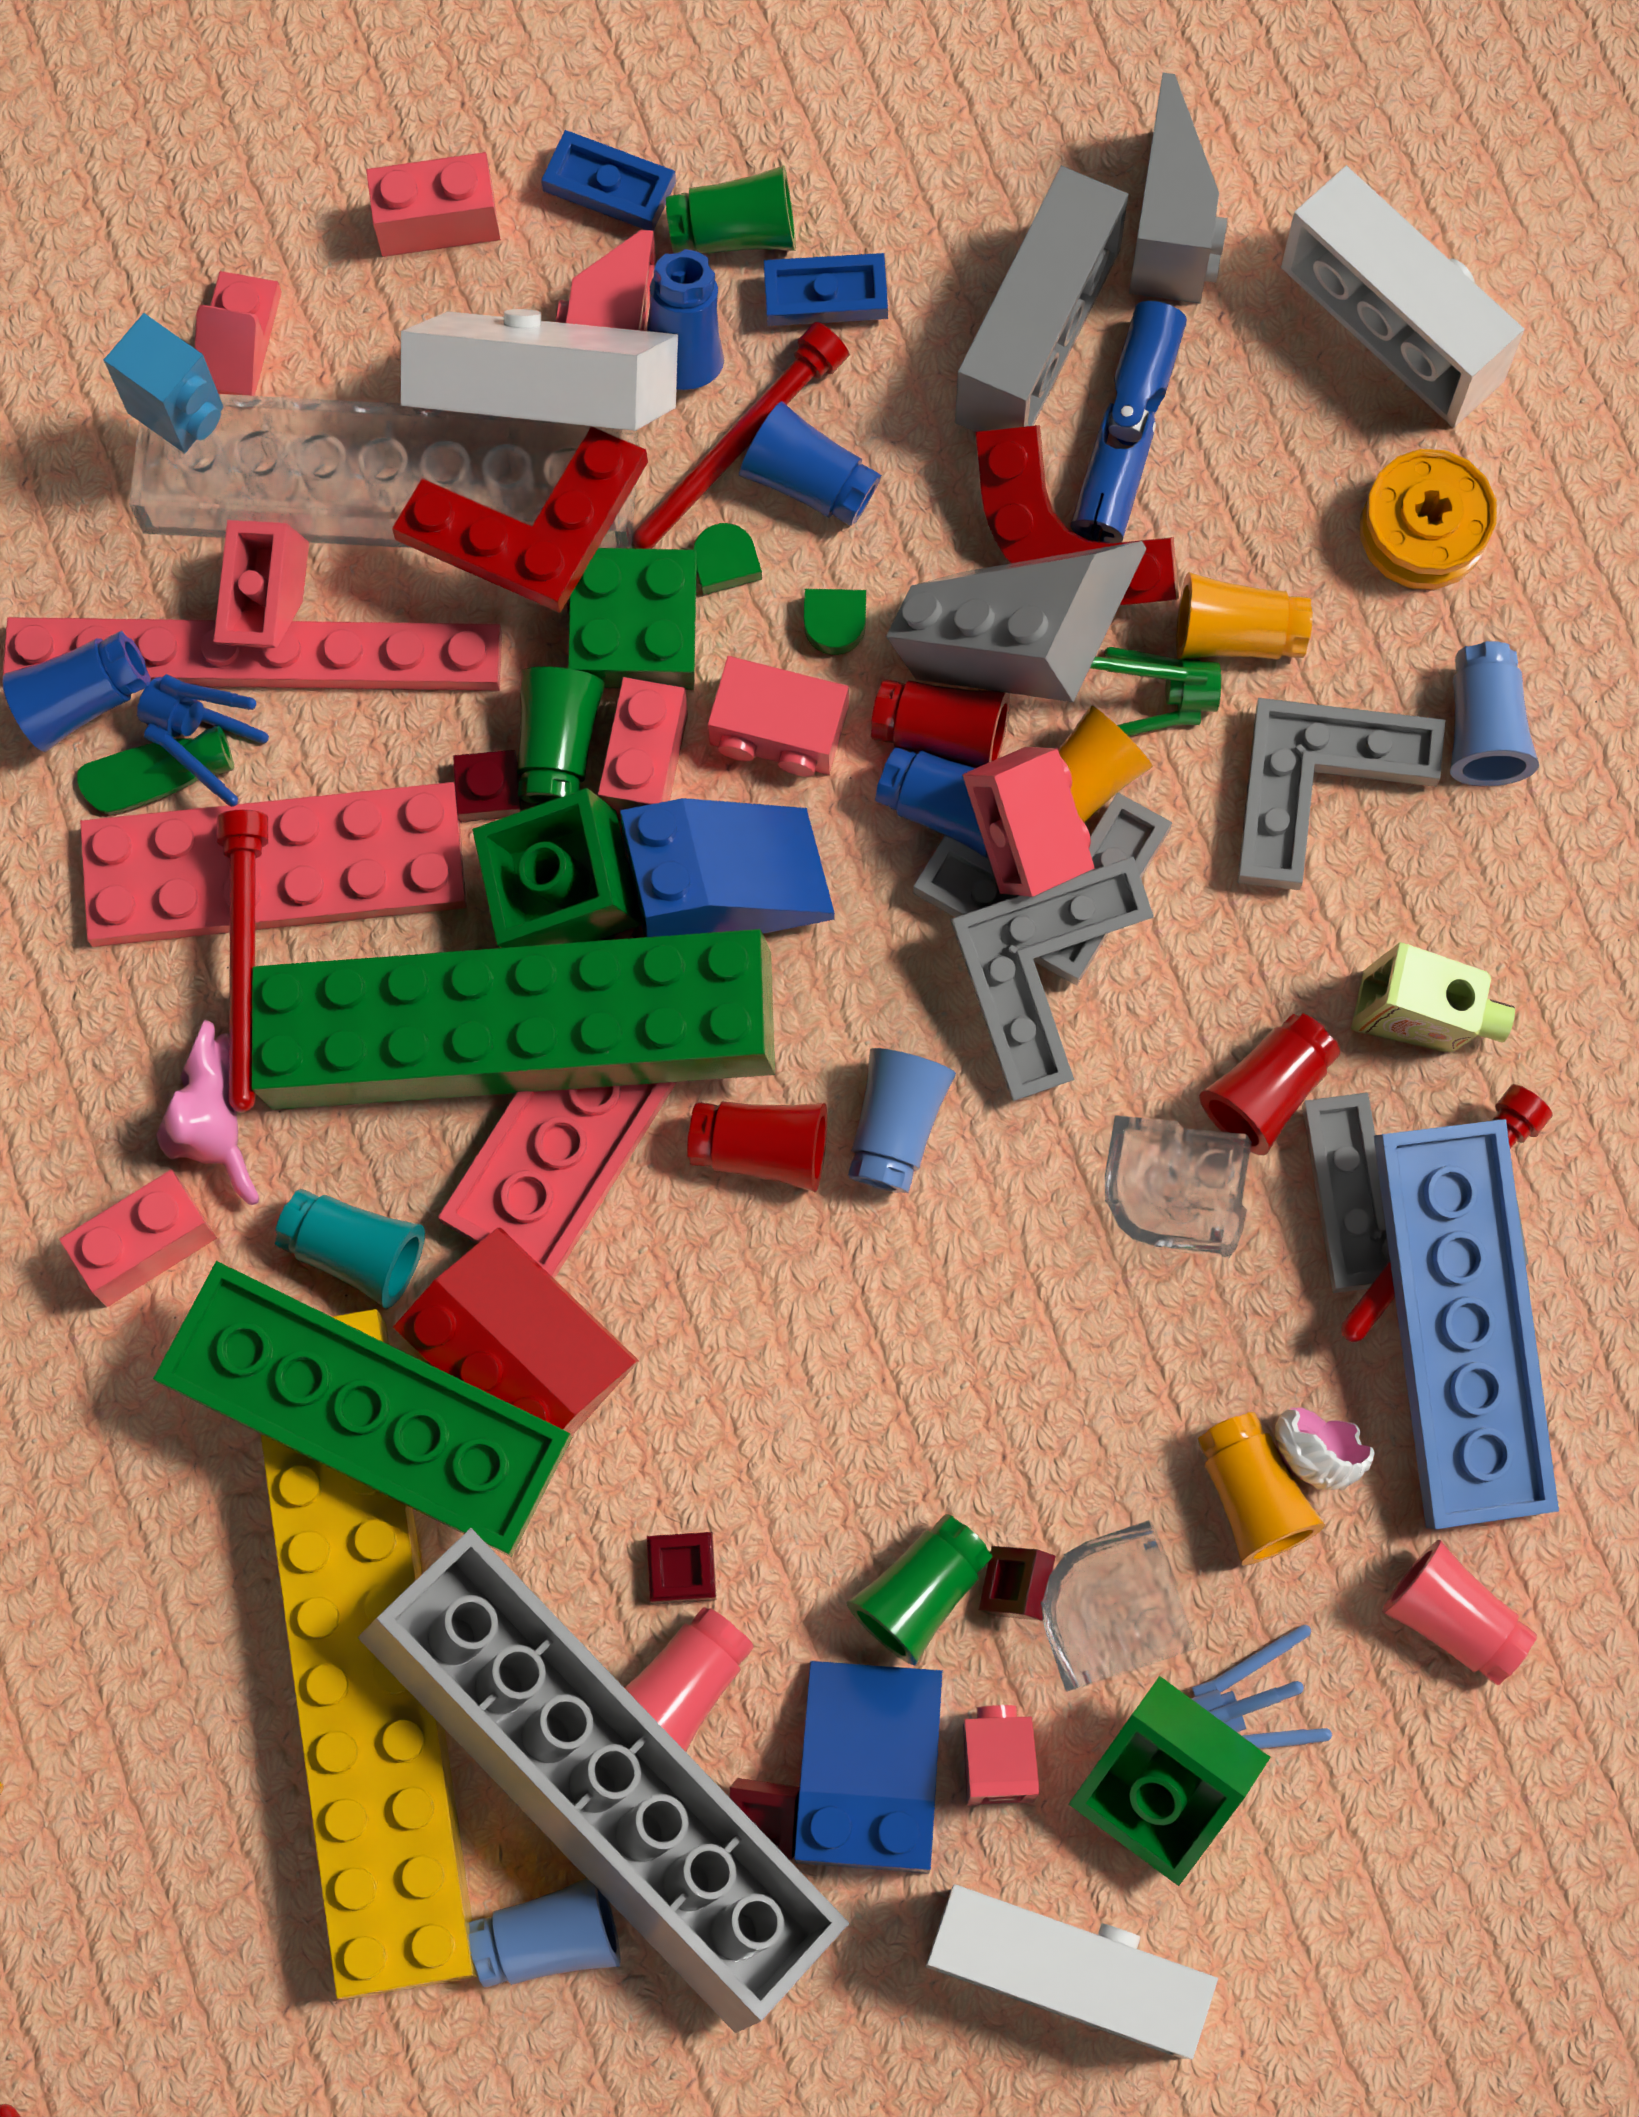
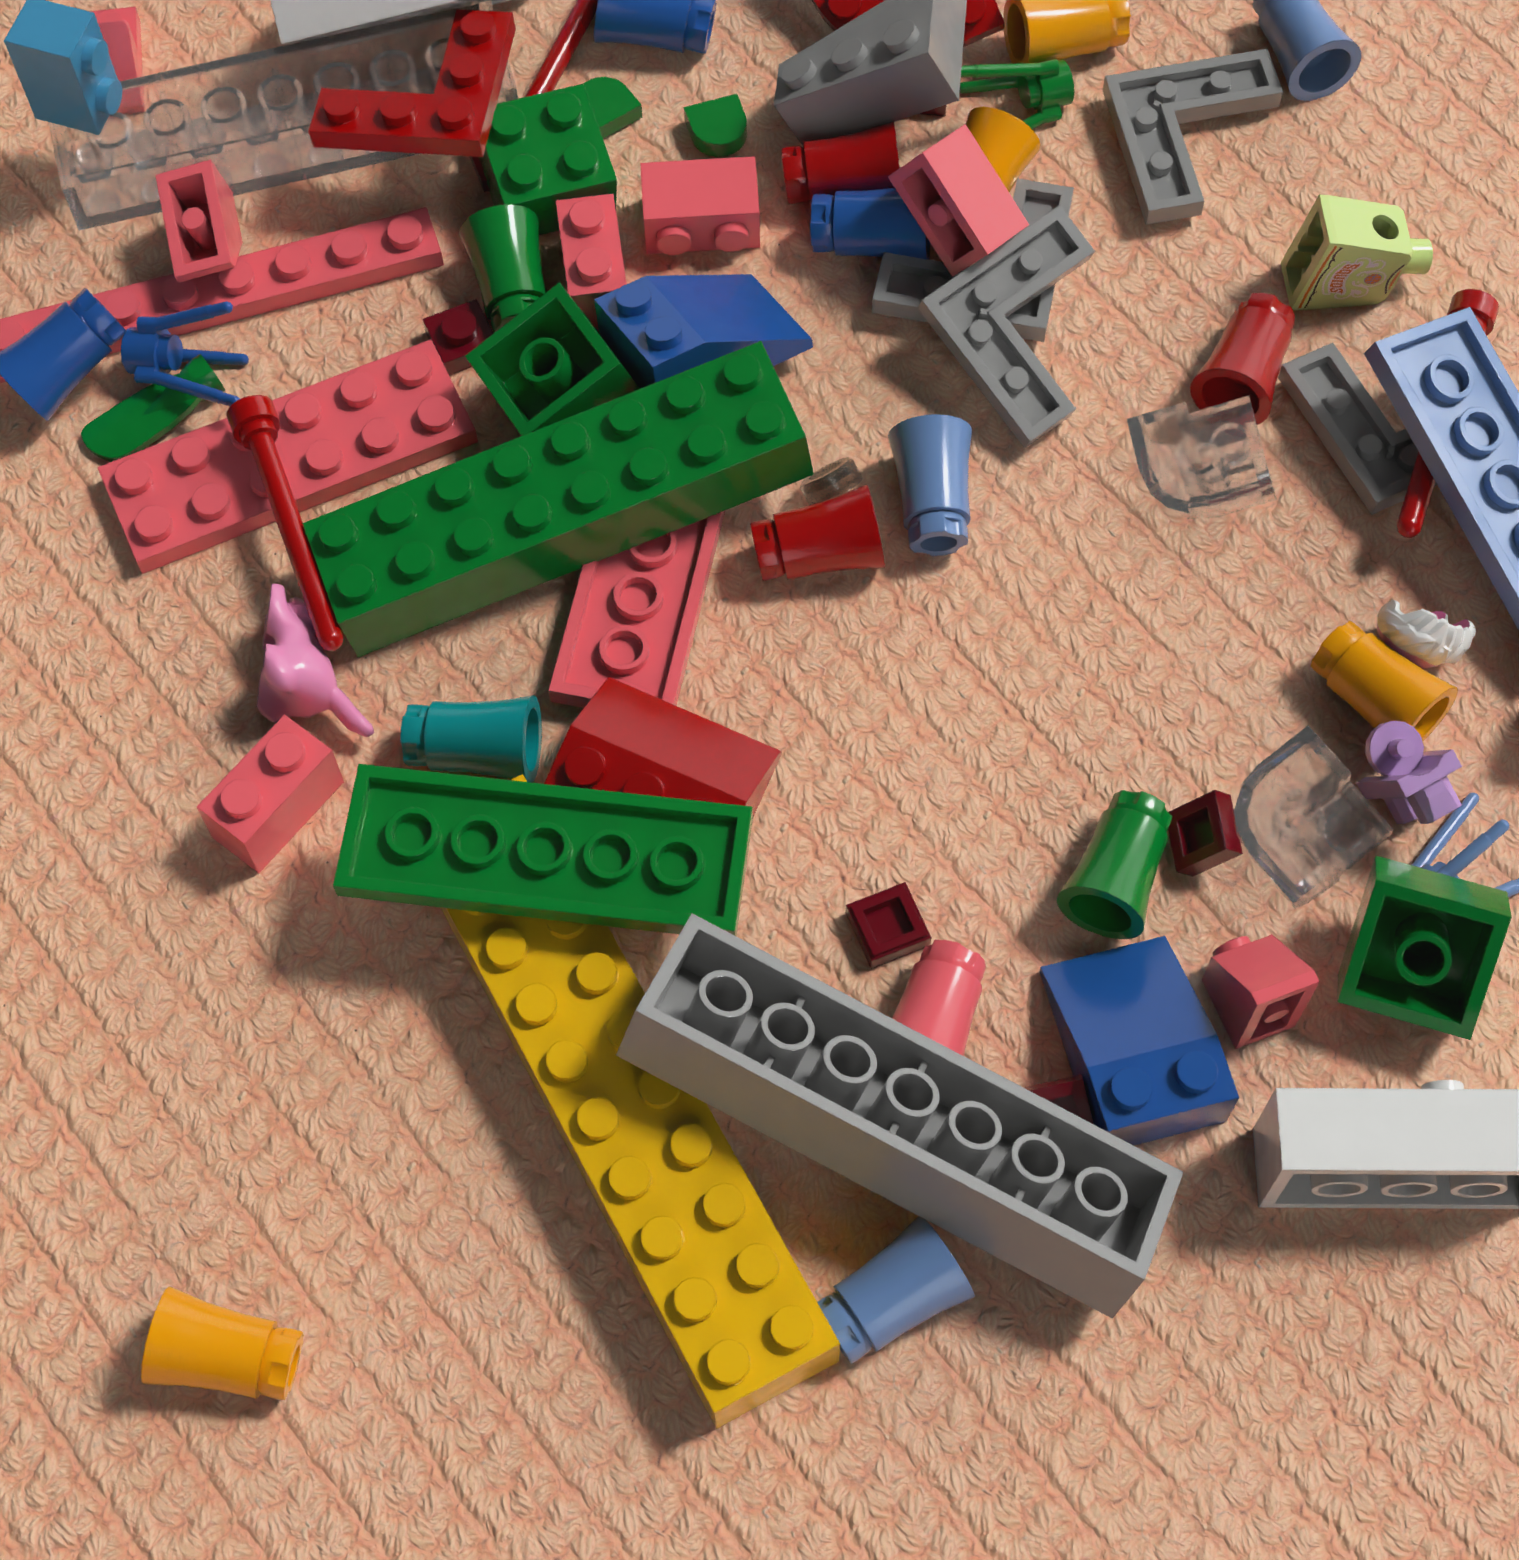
camera: 20 degrees left, 10 degrees down
none -> clear smoke tile [800,457,863,505]
none -> lavender hips [1356,721,1462,824]

